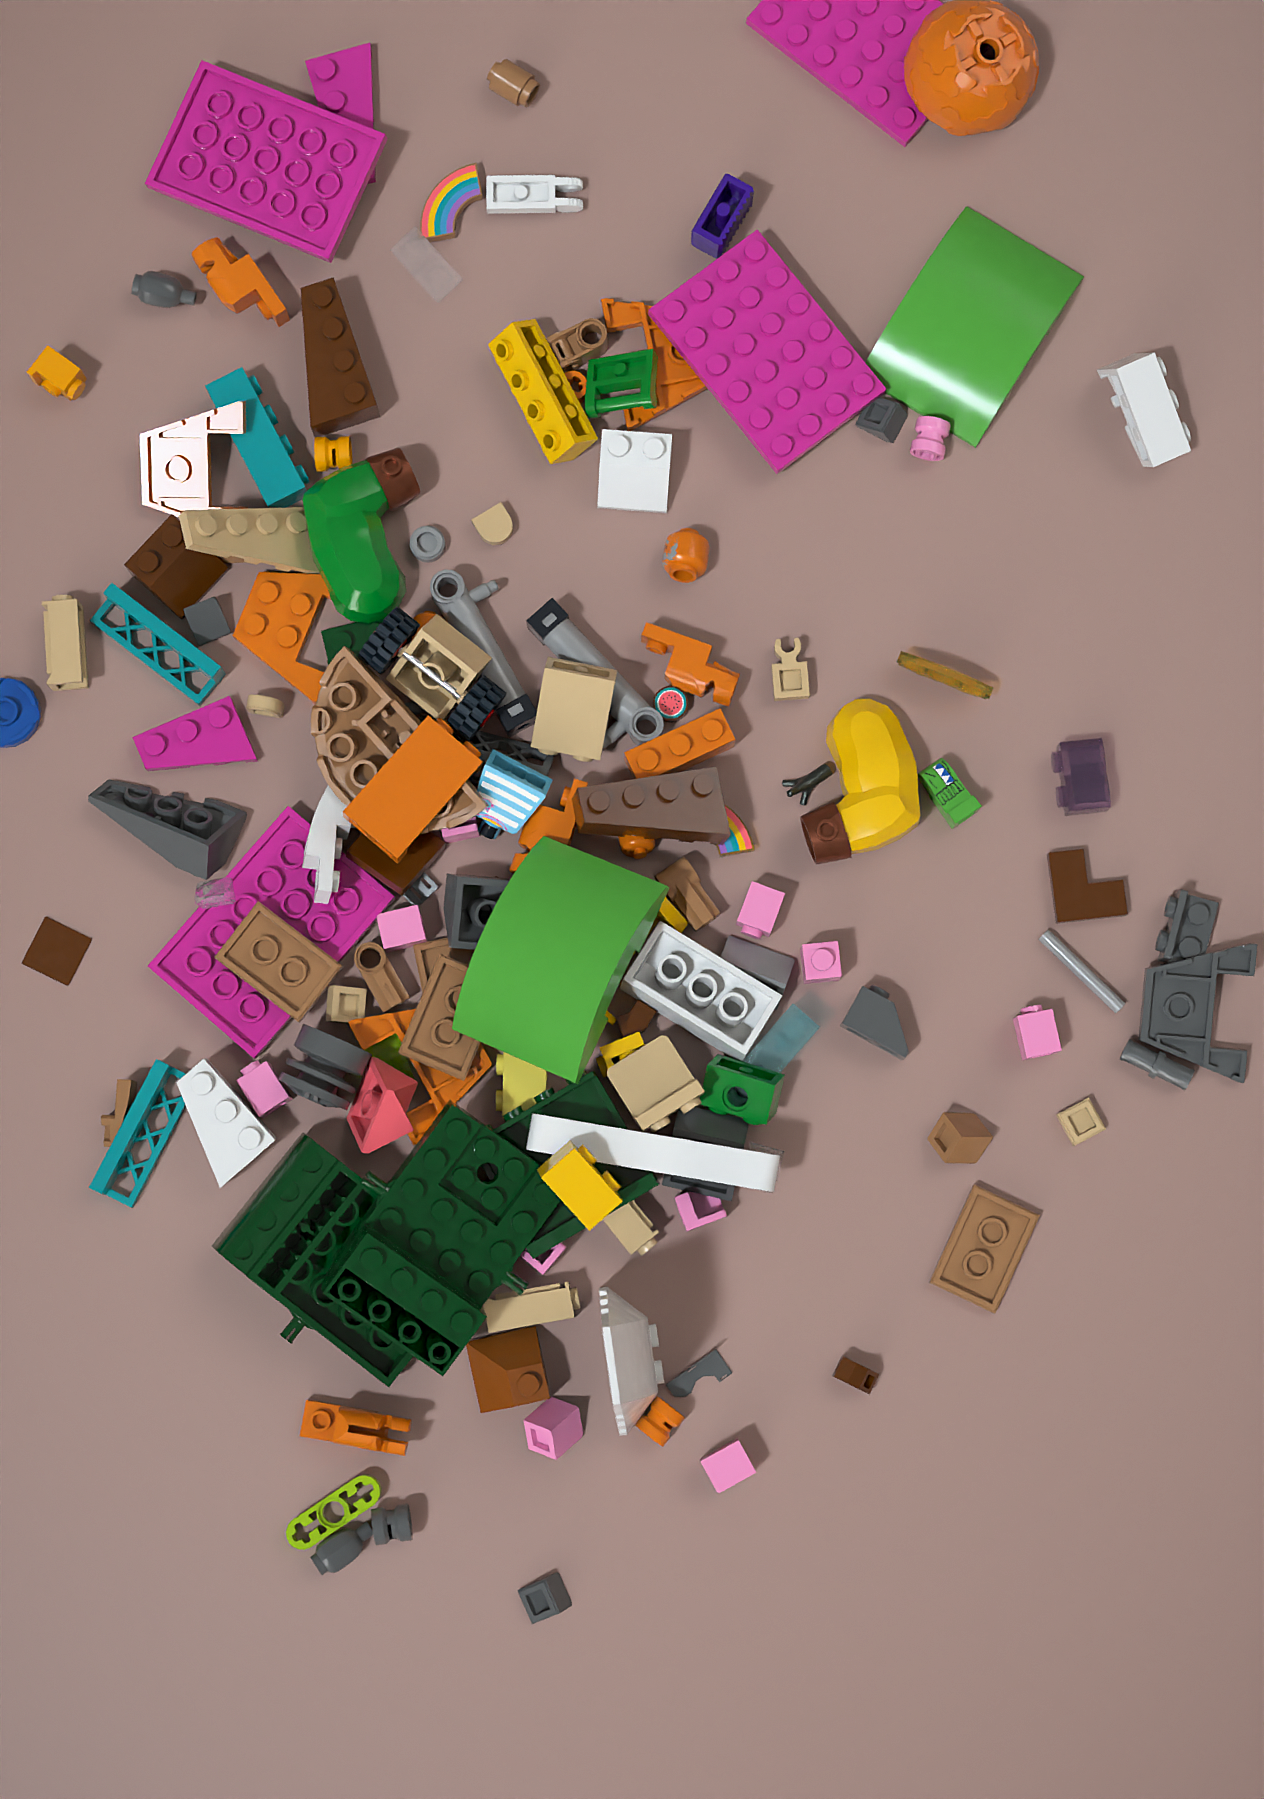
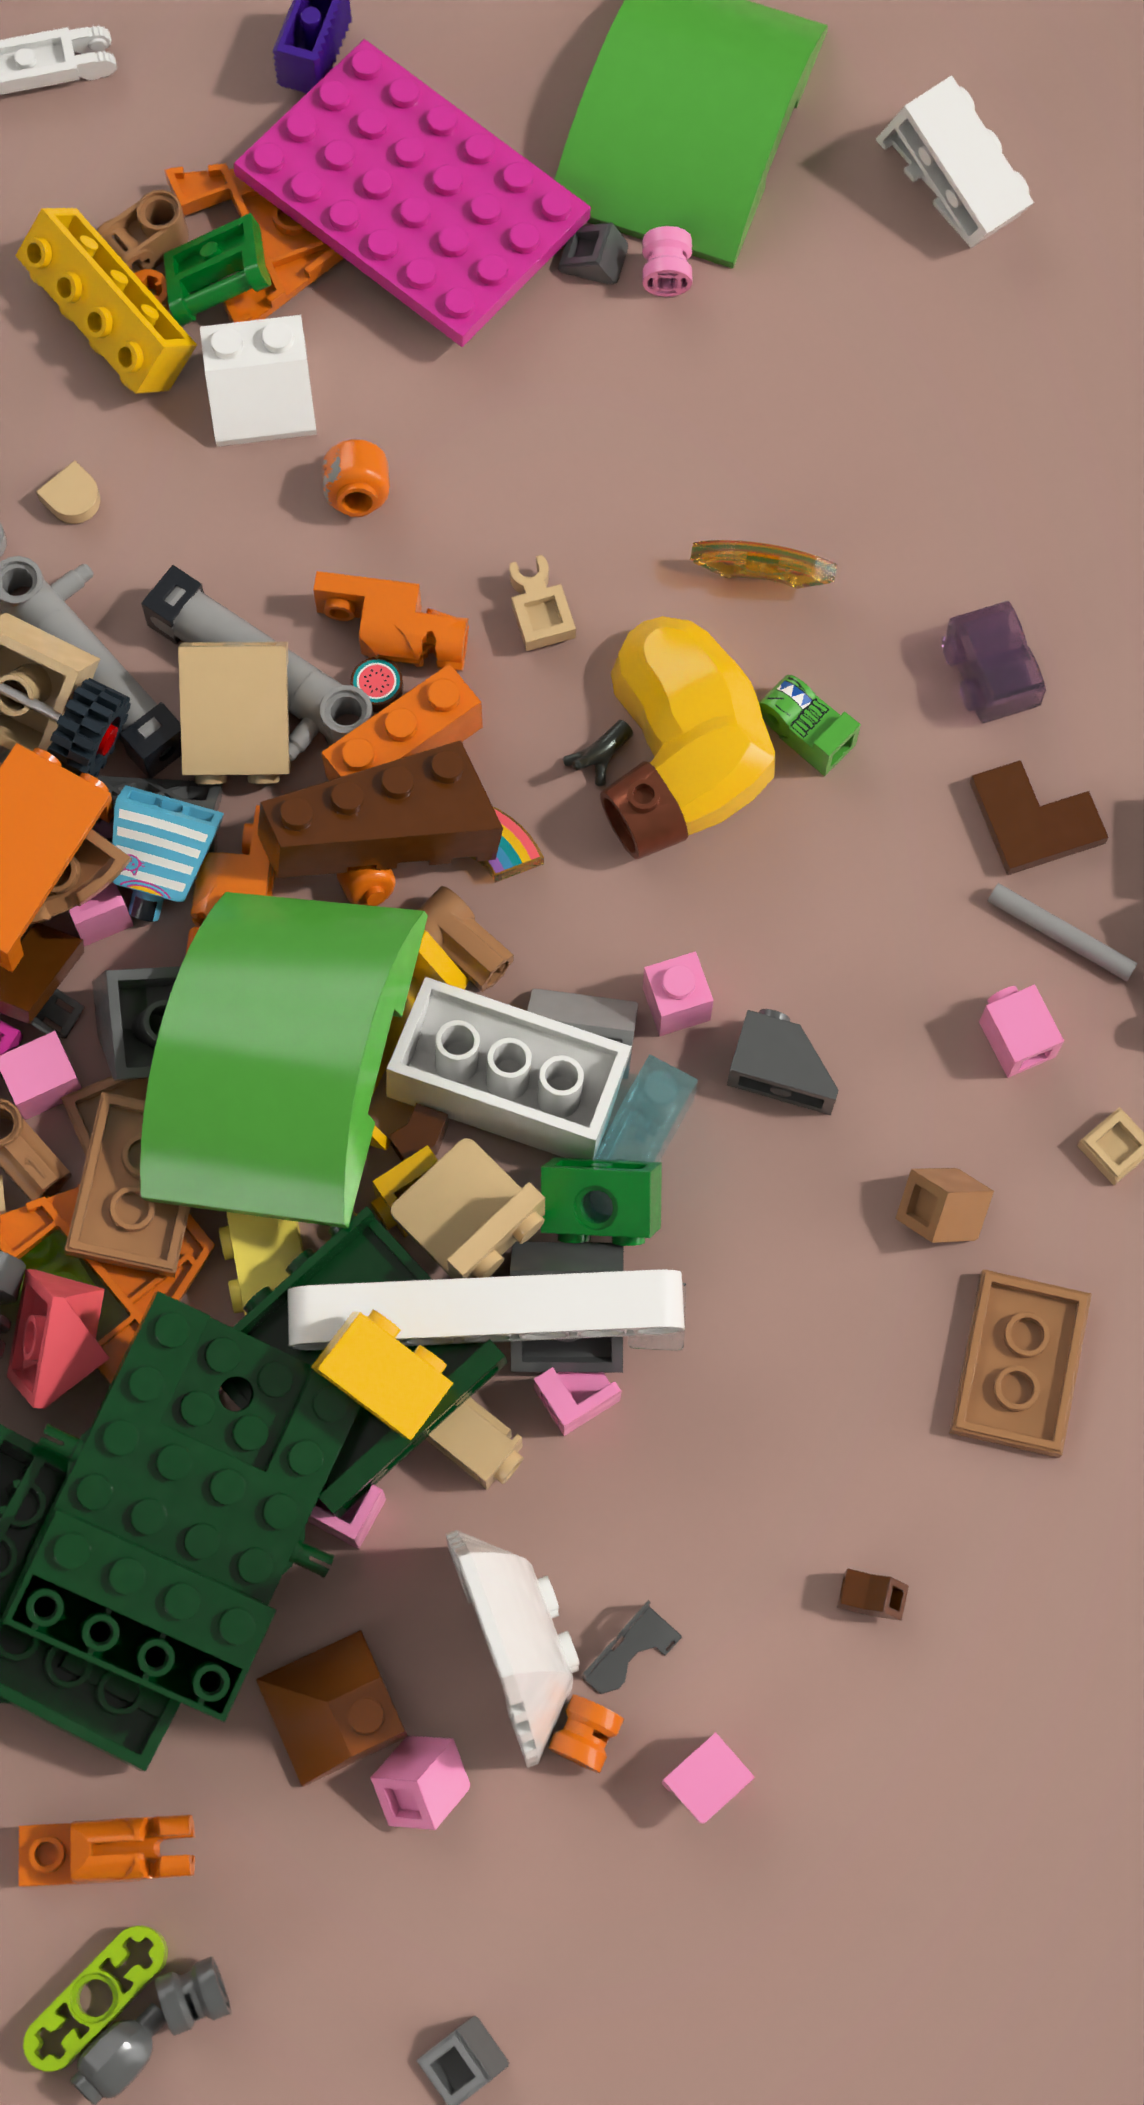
camera: 15 degrees left, 10 degrees down
tan window [484,1281,581,1333] -> none
bright pink brick [736,881,785,940] -> none

